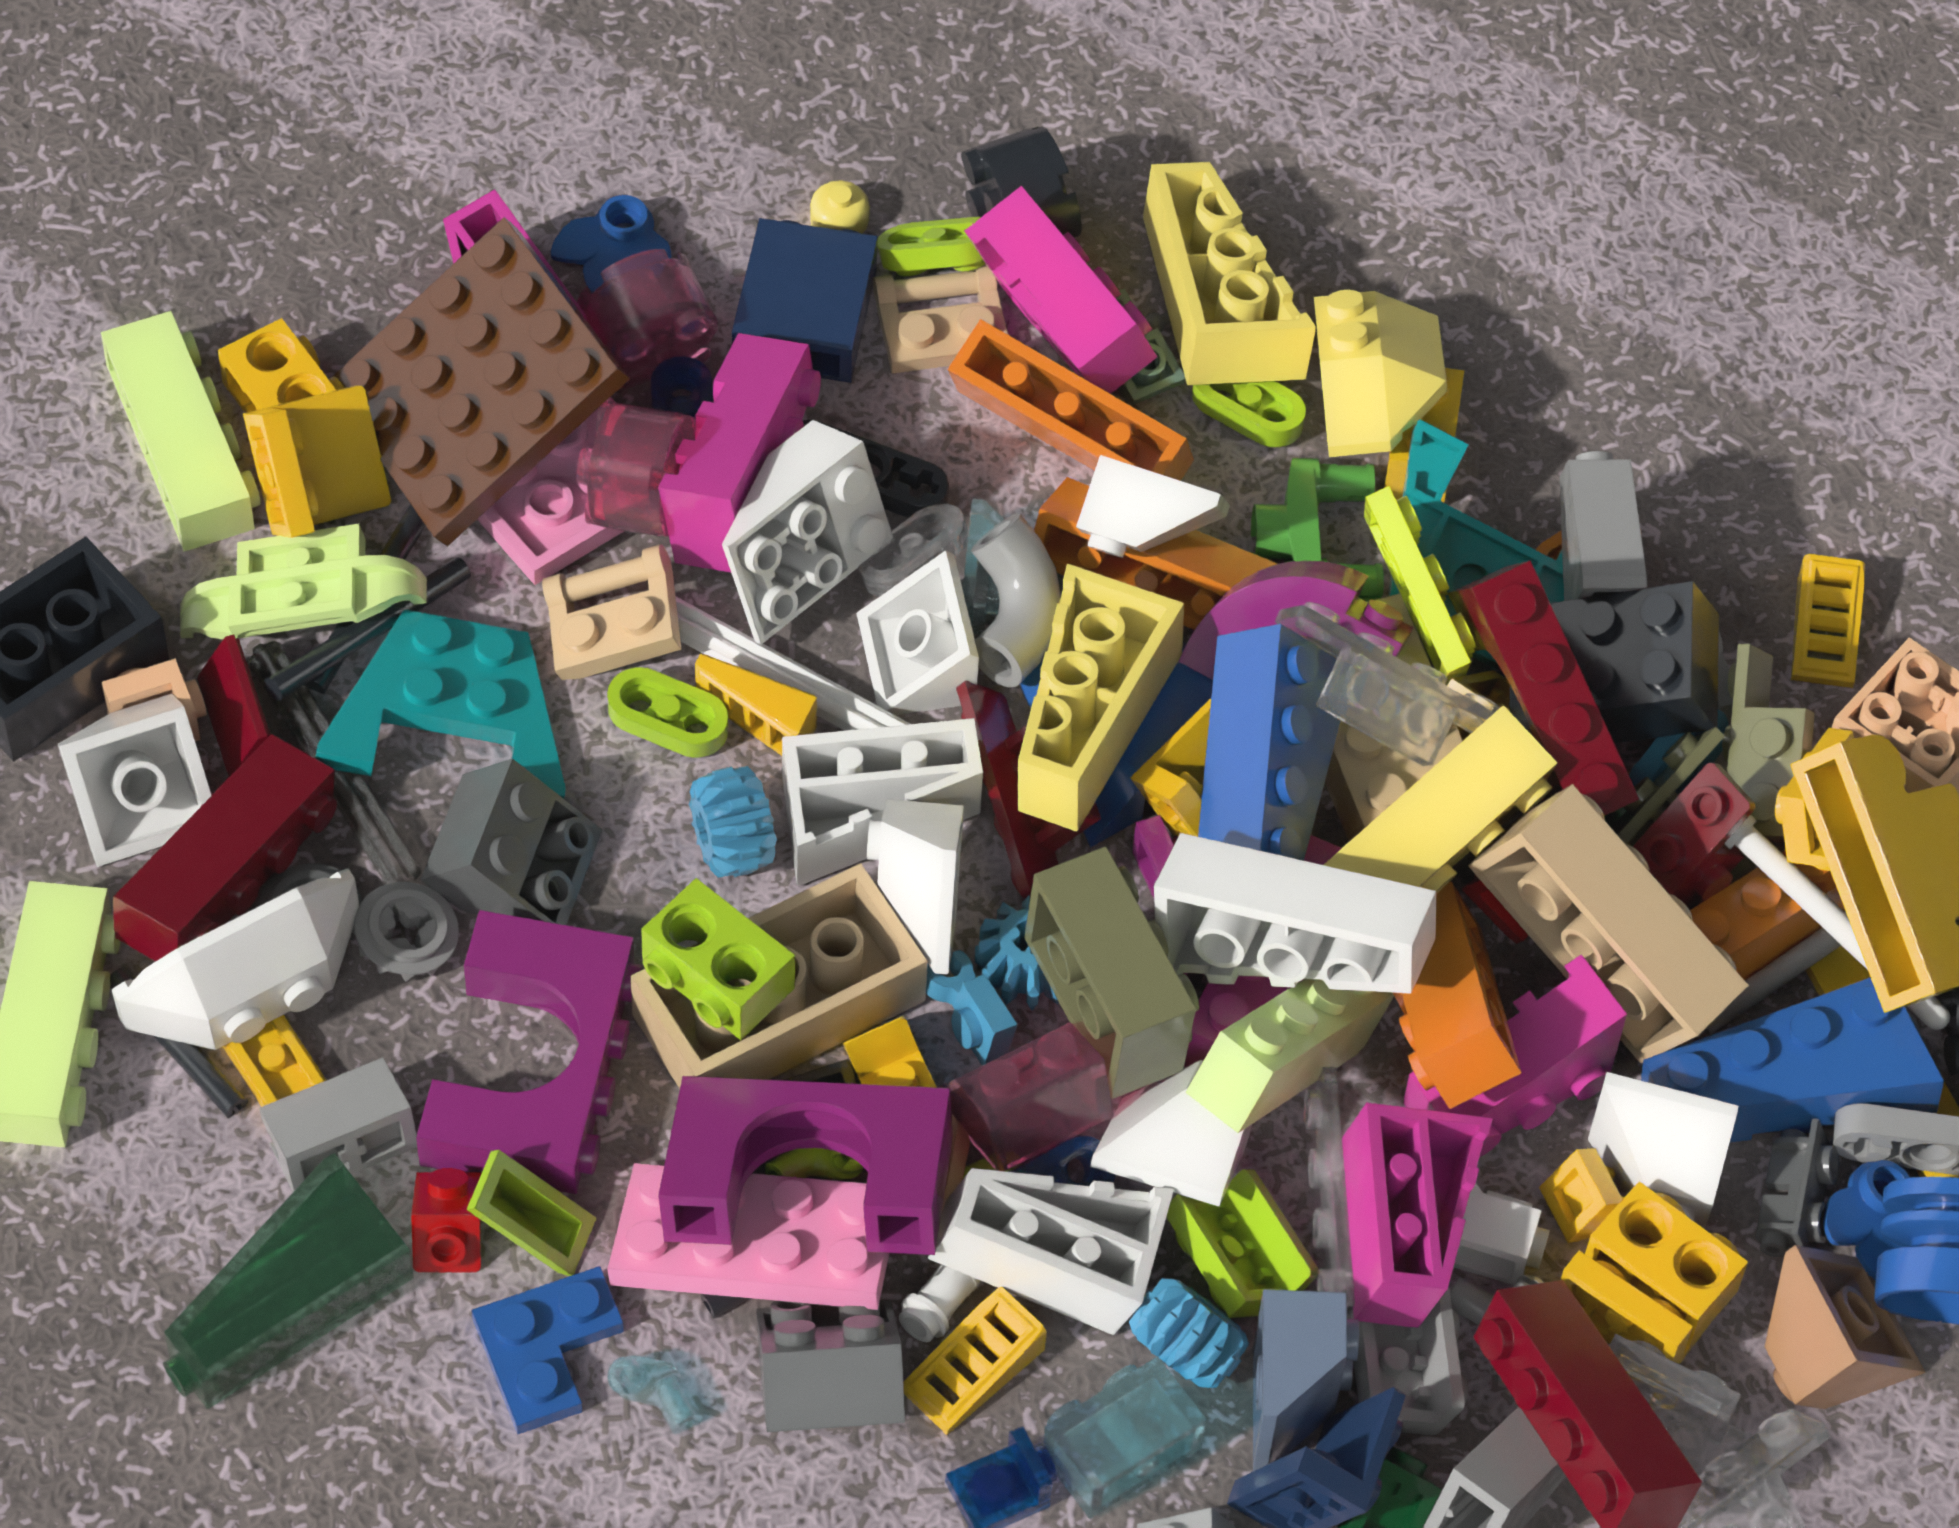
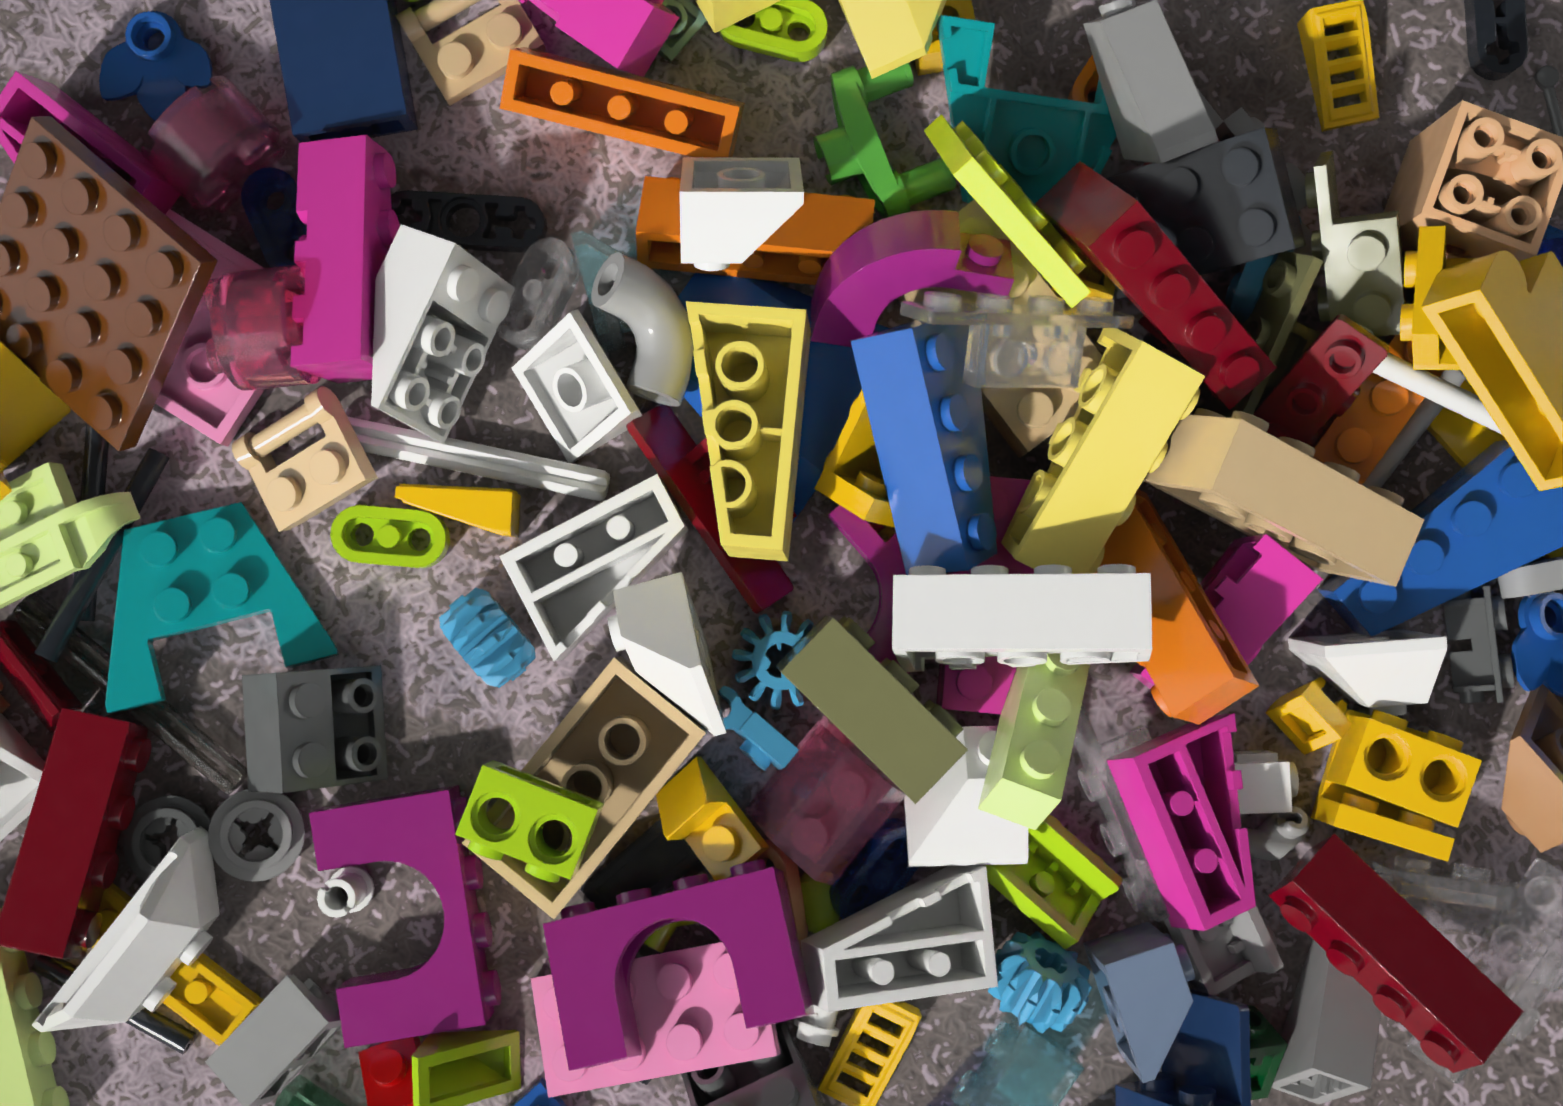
camera: 15 degrees left, 30 degrees up
none -> white pin [317,866,375,918]

